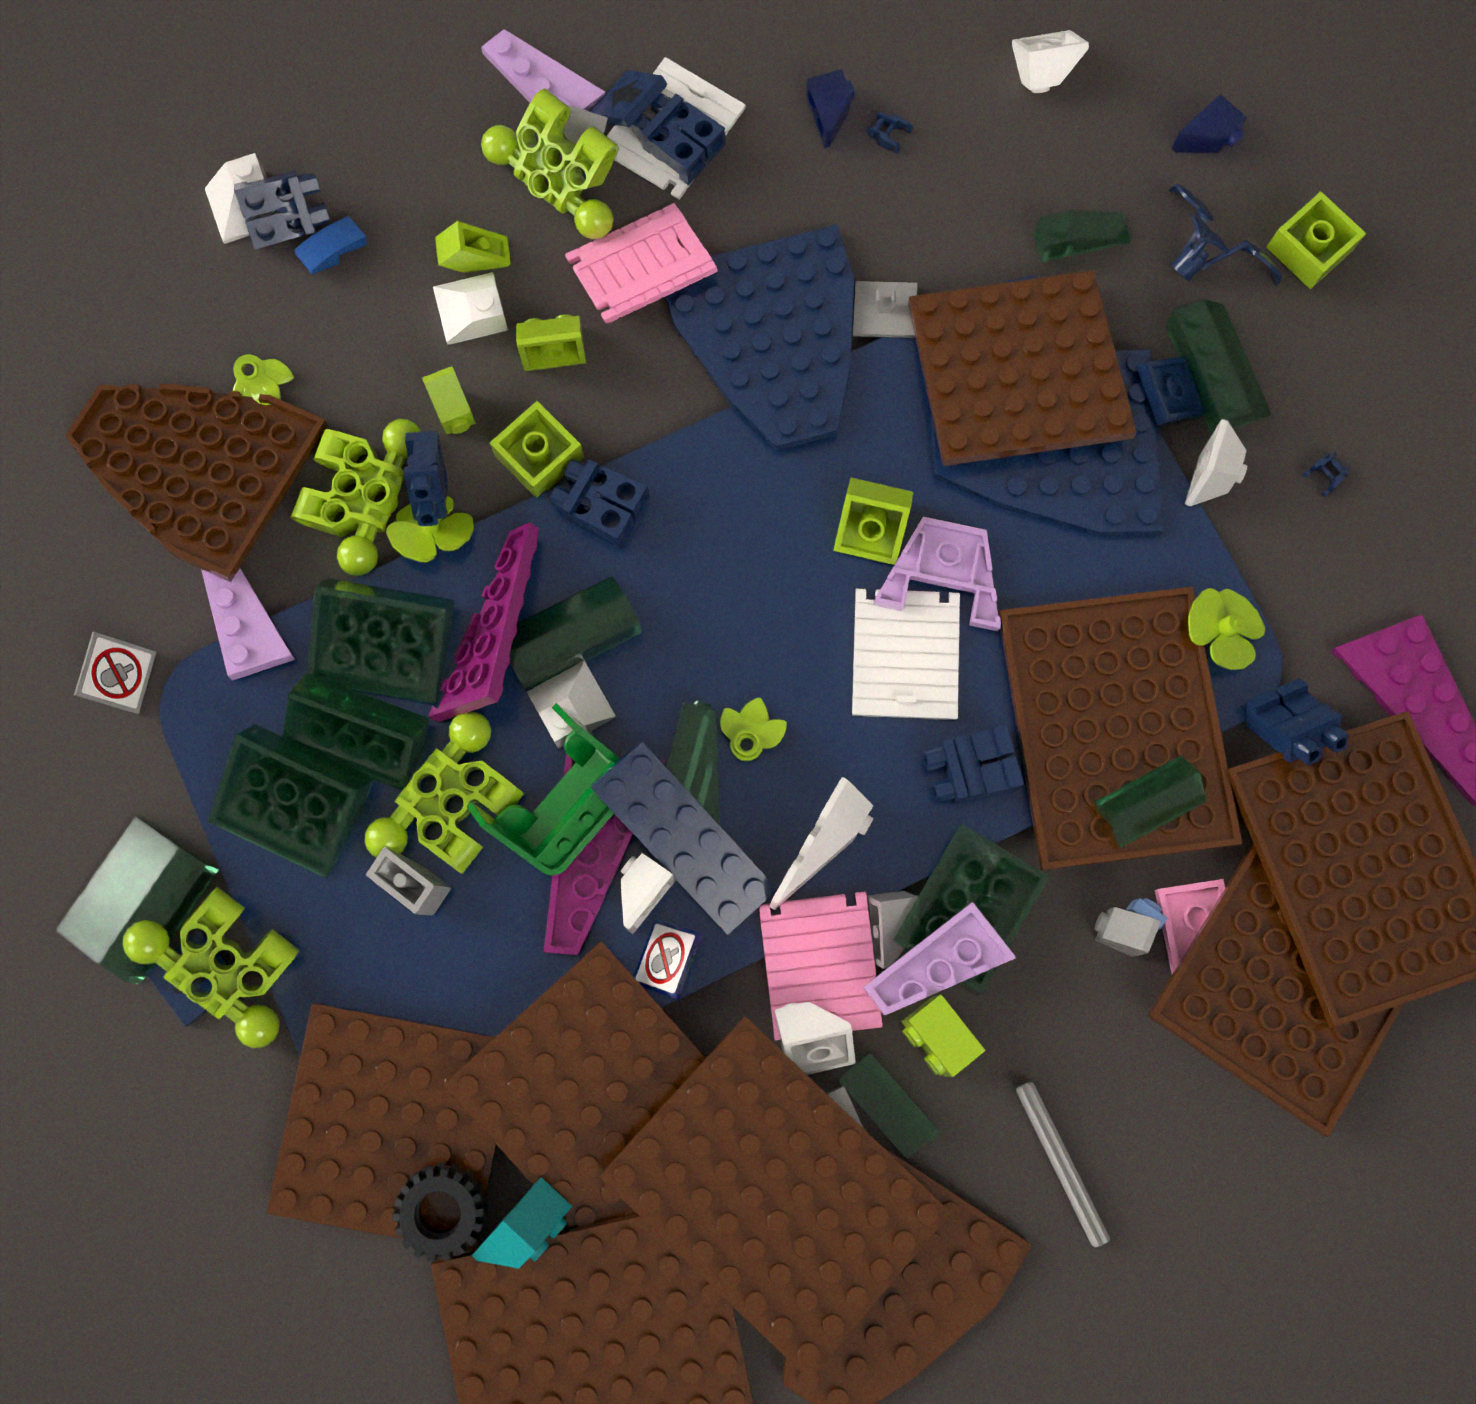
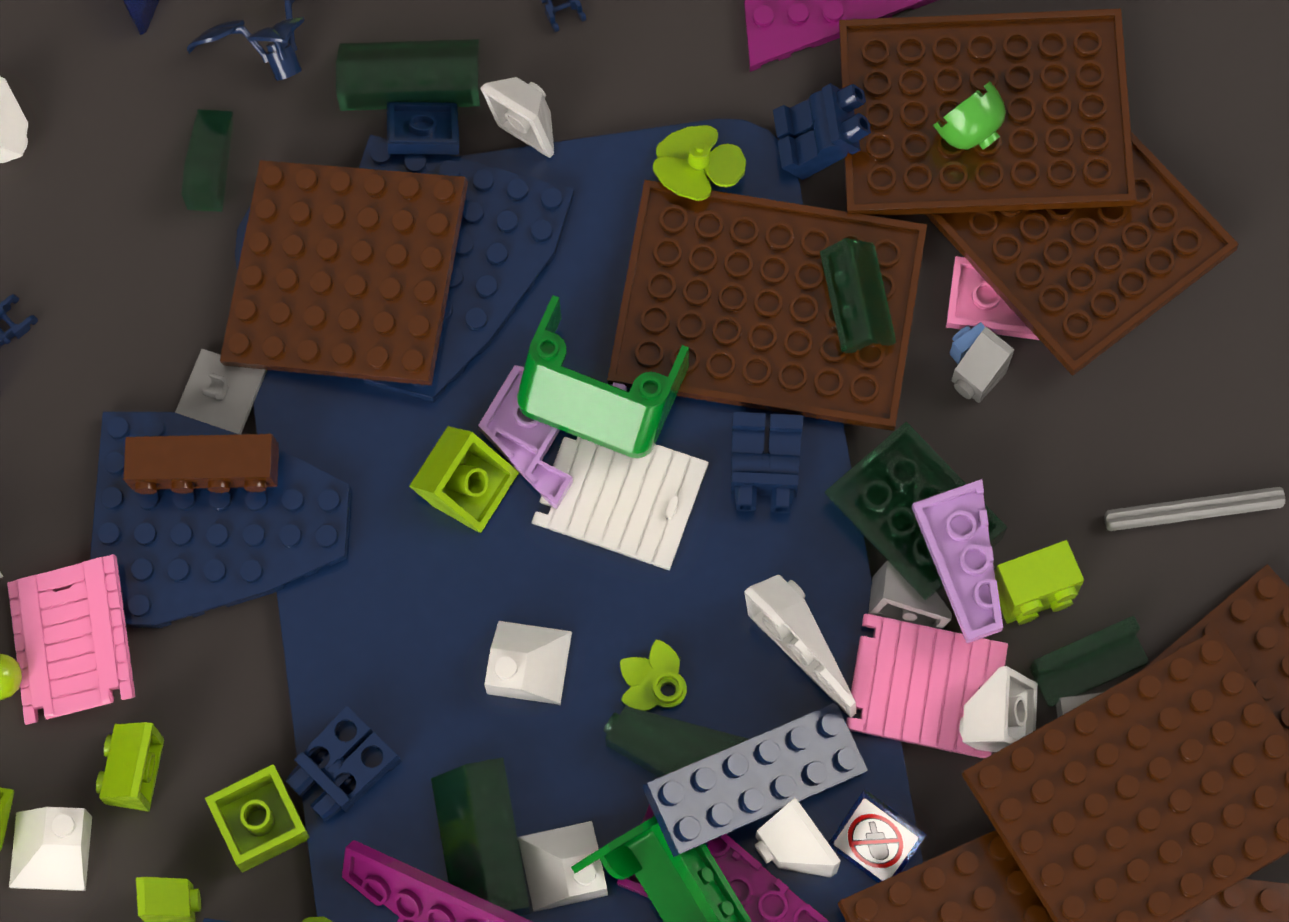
camera: 70 degrees left, 5 degrees down
none -> reddish brown brick [123,434,279,494]
none -> white slope [484,621,572,705]
none -> windscreen [517,295,689,458]
none -> bright green cylinder [933,81,1006,150]

